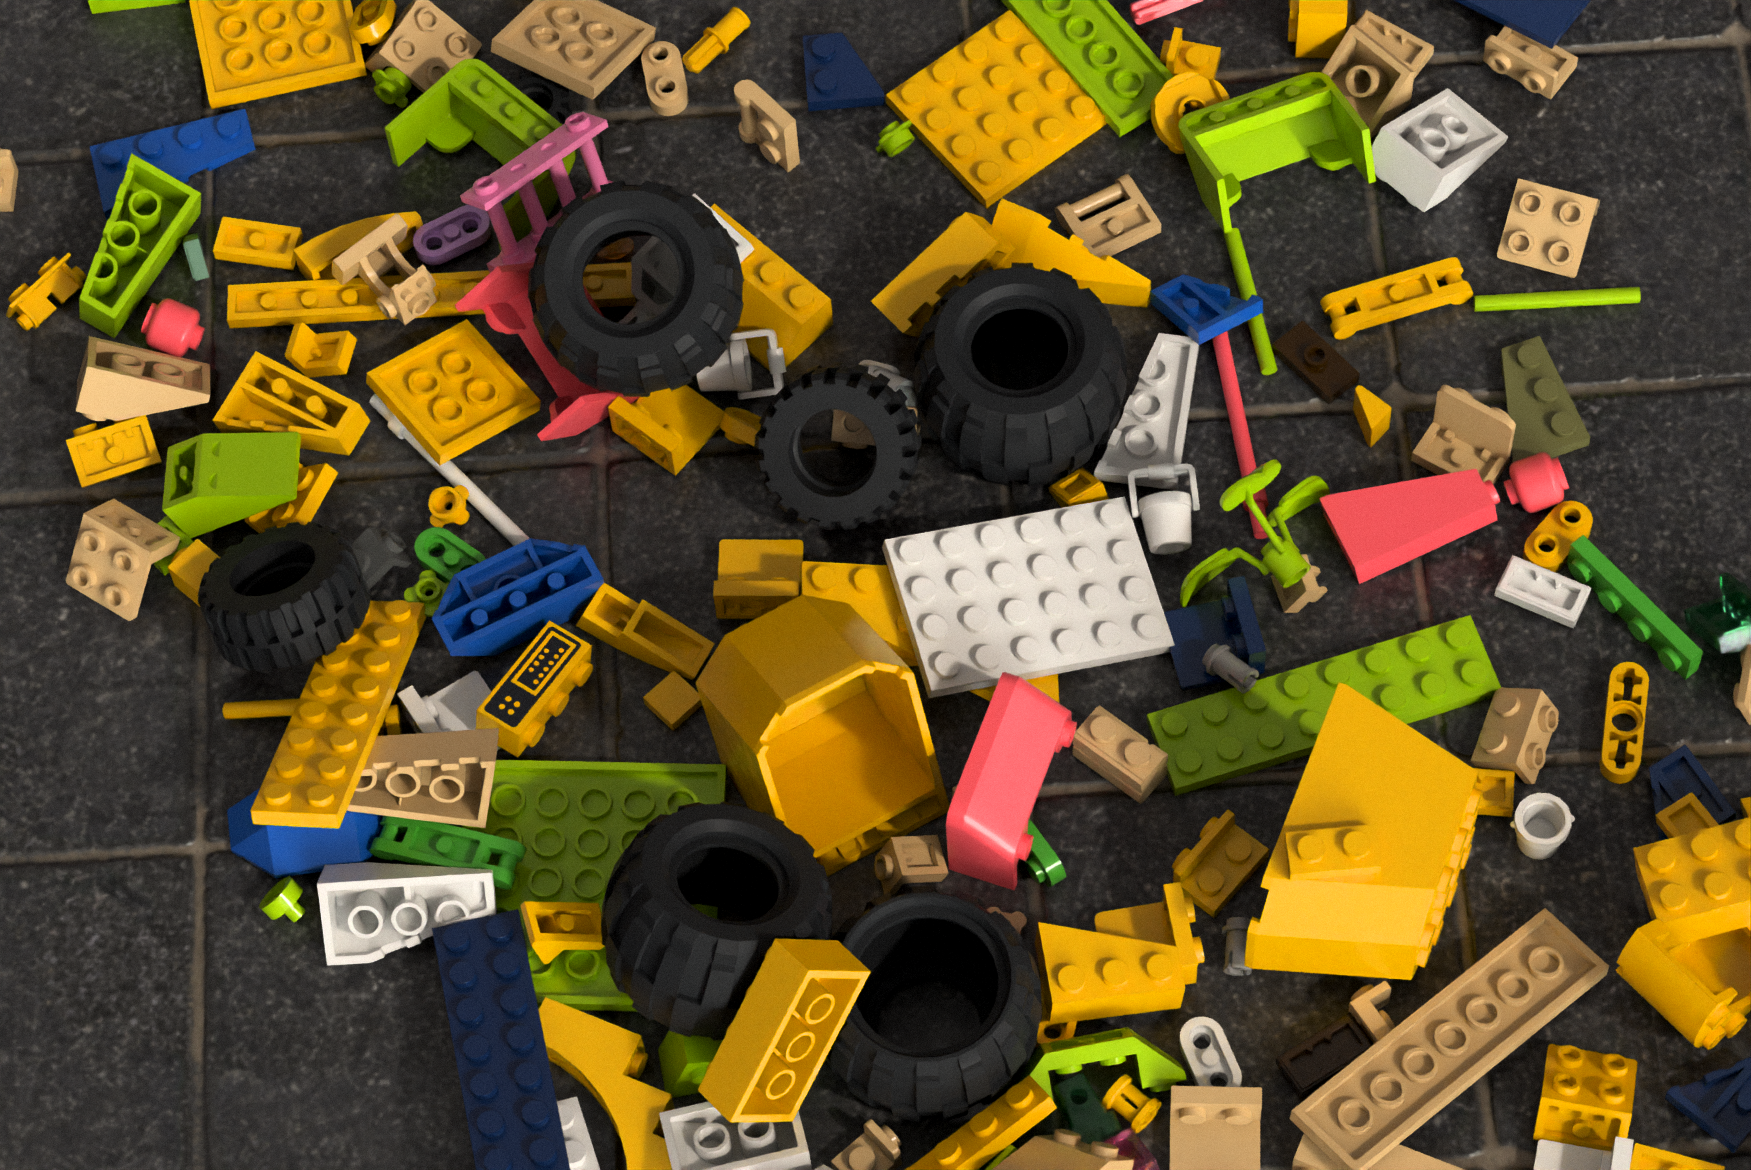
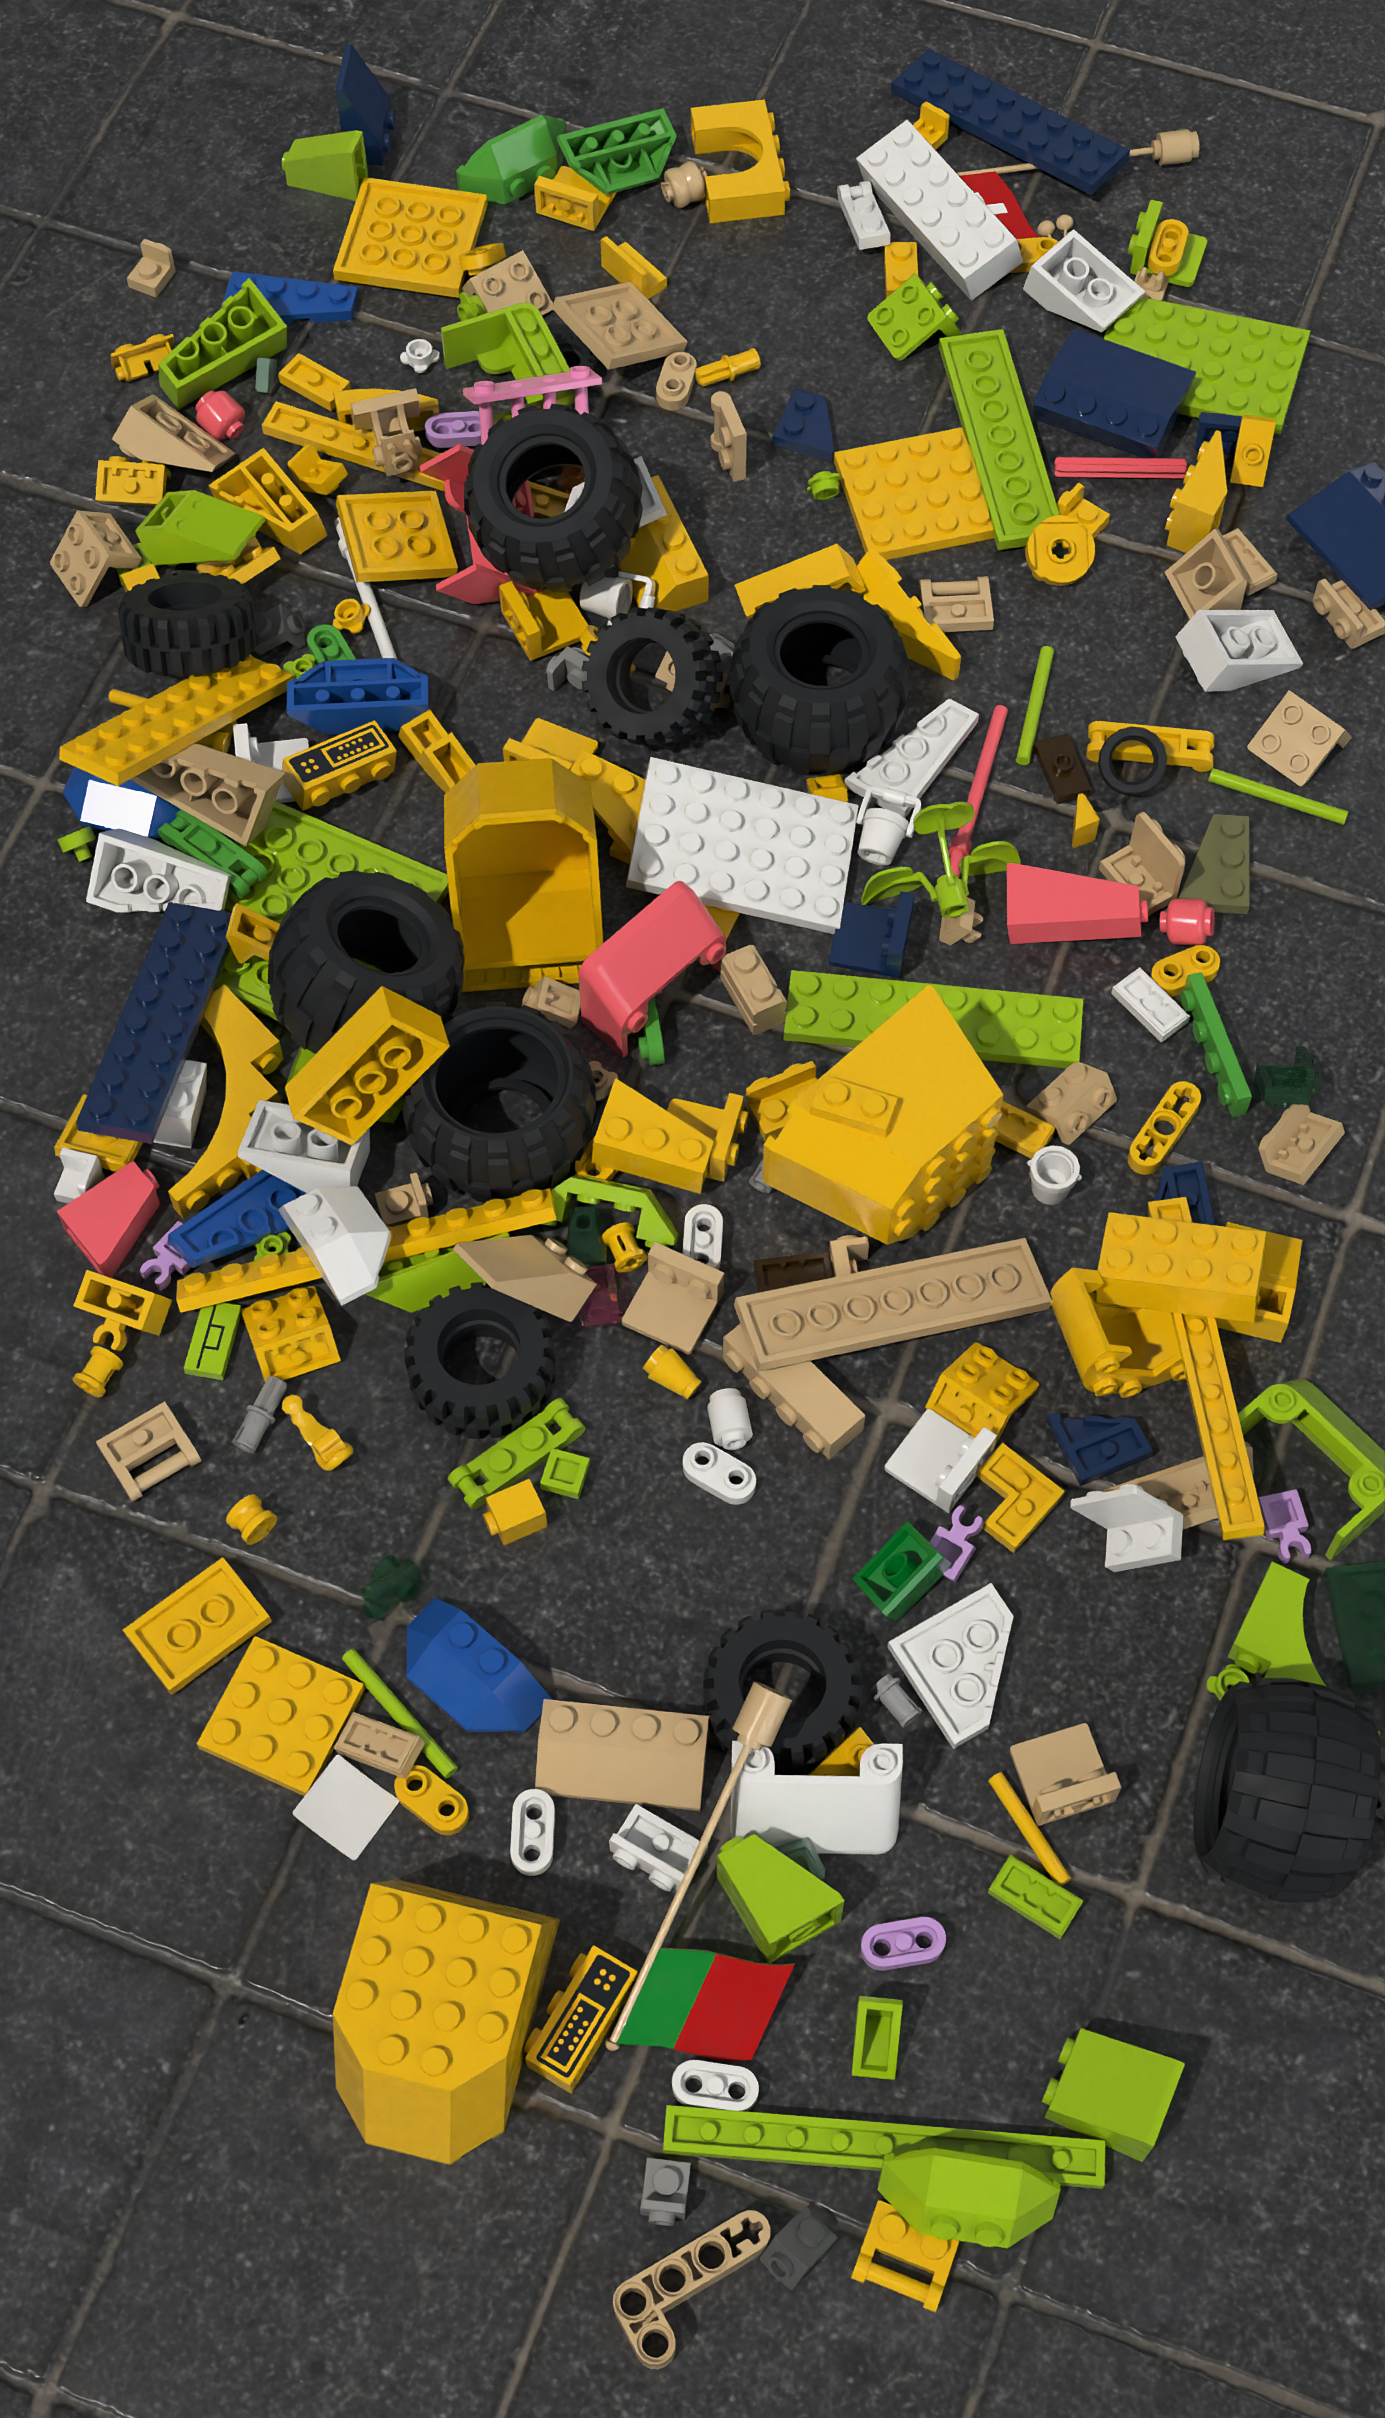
camera: 20 degrees right, 0 degrees up
yellow tile [643,670,702,731] -> none
blue wing [1150,274,1263,345] -> none
lime windscreen [1178,72,1376,233] -> none
light grey pin [1202,643,1259,694] -> none
none -> white plate [400,339,440,373]
none -> light grey bracket [546,646,589,692]
none -> black tyre [1098,726,1167,795]

